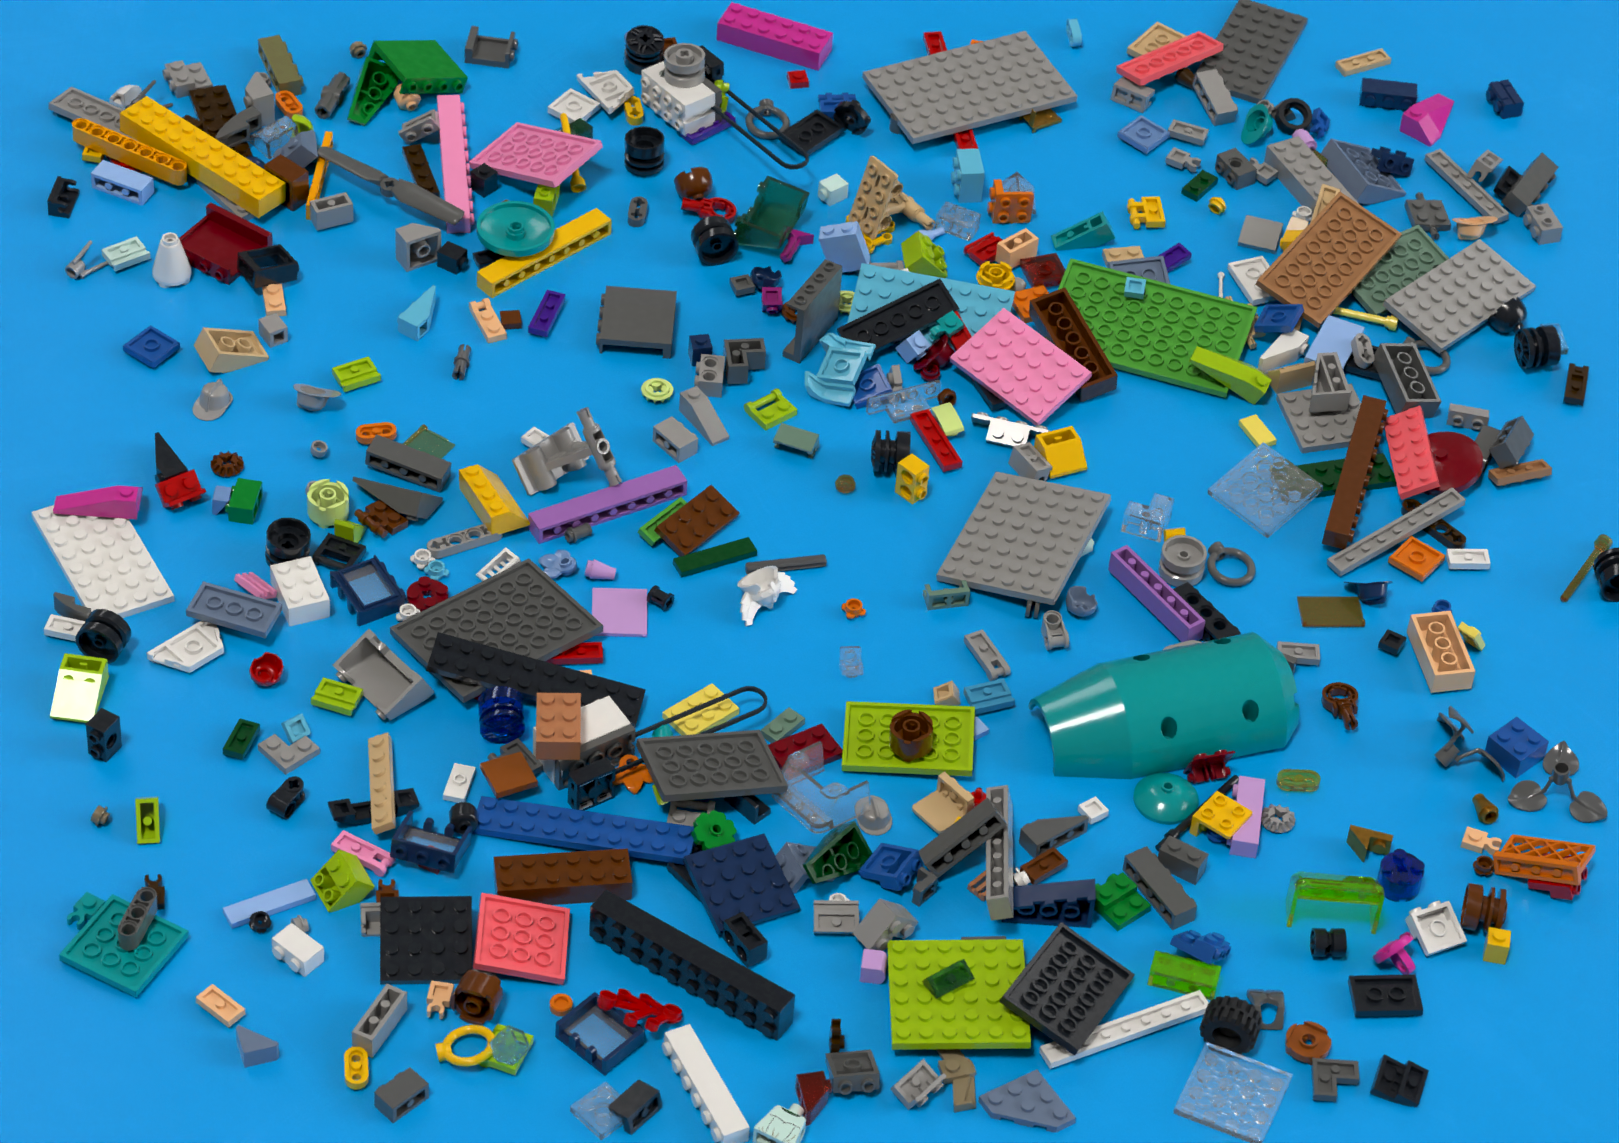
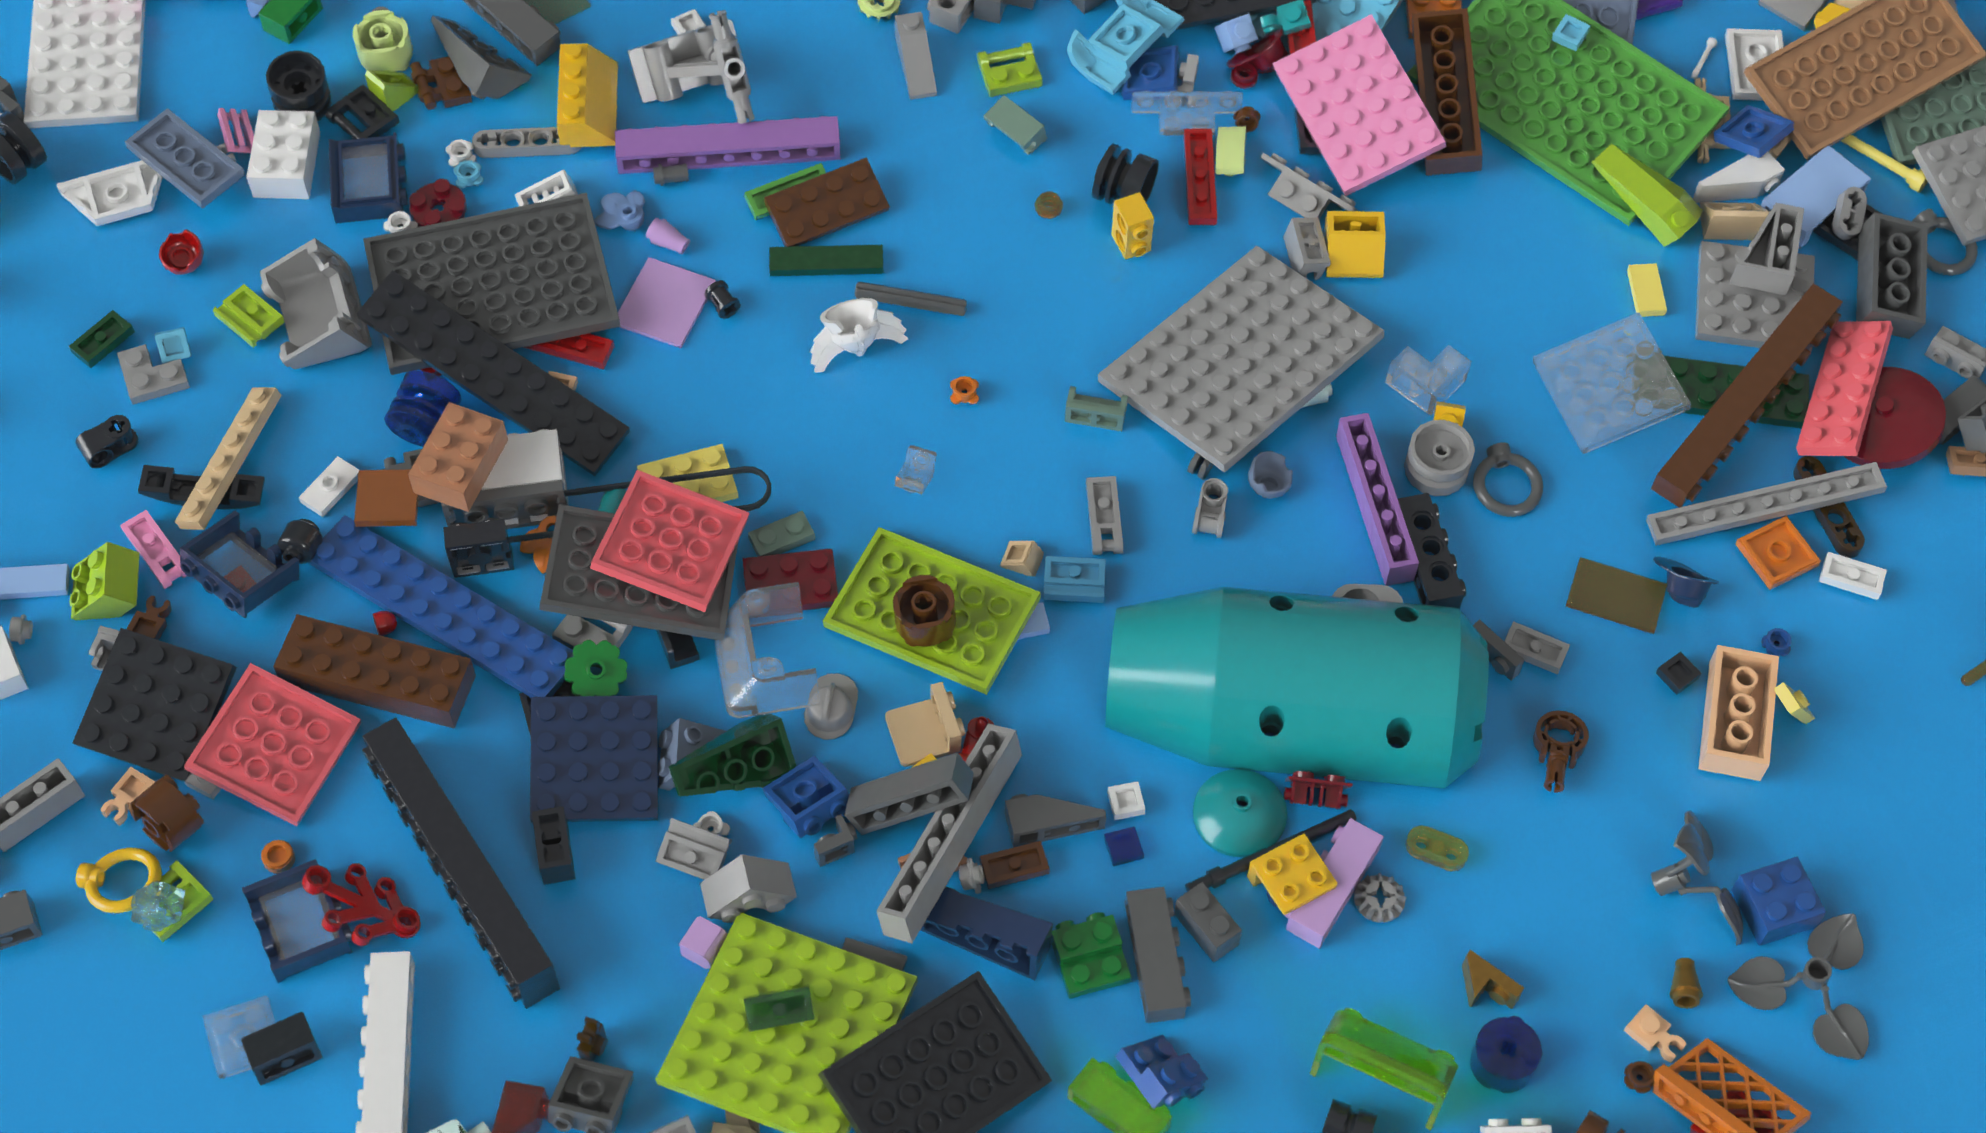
camera: 25 degrees right, 15 degrees up
light grey brick [653,416,698,463] -> none
none -> red hinge [372,611,397,636]
none -> coral plate [590,470,750,612]
none -> clear blue tile [1104,826,1144,866]

